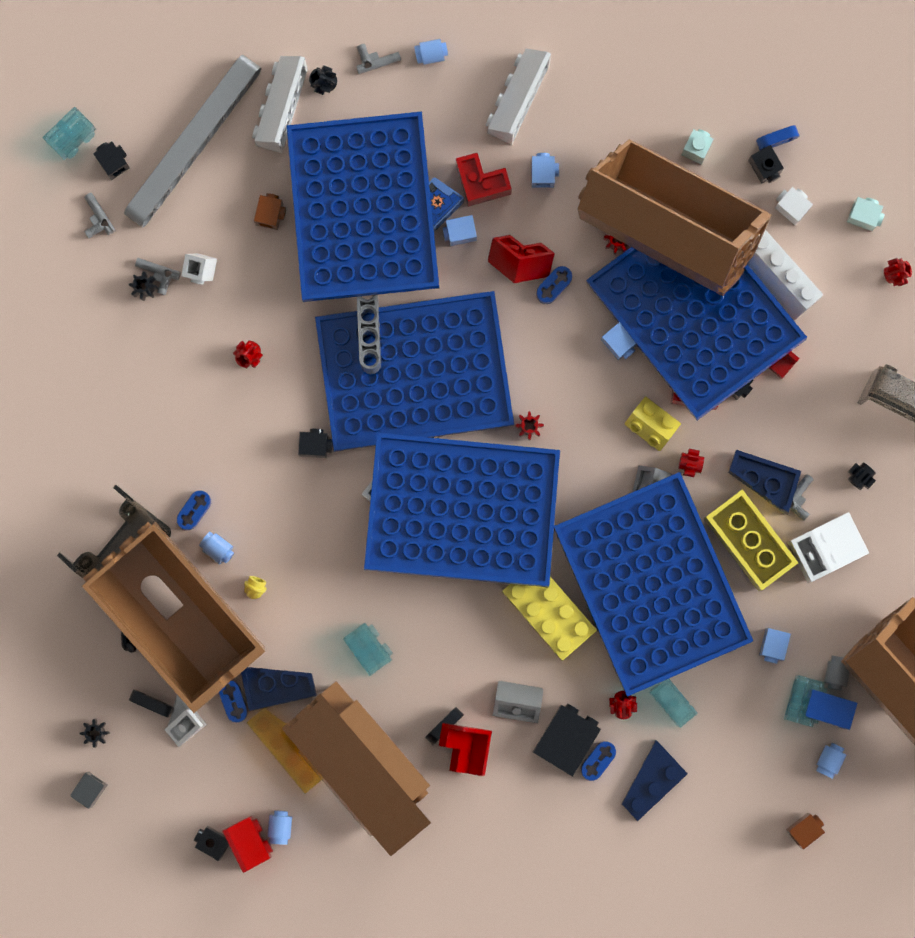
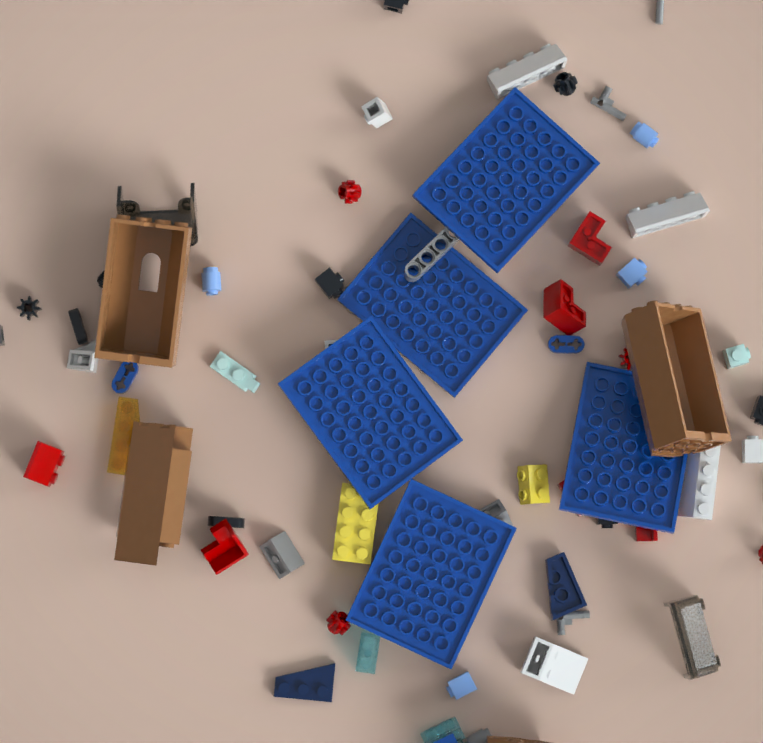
camera: 45 degrees right, 0 degrees up
light grey hose [84,193,116,238] -> none
light grey beam [124,55,261,227] -> none
black gear [129,271,159,301] -> none
light grey hose [135,258,181,295] -> none
blue beam [177,491,211,530] -> none
black brick [194,826,229,861] -> none
dark blue wing [241,667,317,711] -> none
light yellow plate [244,576,267,599] -> none
dark orange brick [254,193,286,230] -> none
light blue brick [267,810,292,845] -> none
clear light blue brick [343,623,393,676] -> none
torso [429,177,464,232] -> none
light blue brick [442,215,477,246] -> none
red gear [515,411,544,440] -> none
black brick [533,703,601,777] -> none
blue beam [581,741,616,781] -> none
light blue brick [601,322,636,360] -> none
red gear [678,448,704,478] -> none
light yellow brick [703,489,798,592] -> none
black gear [848,462,876,490] -> none
none -> light aqua hinge [210,351,260,393]

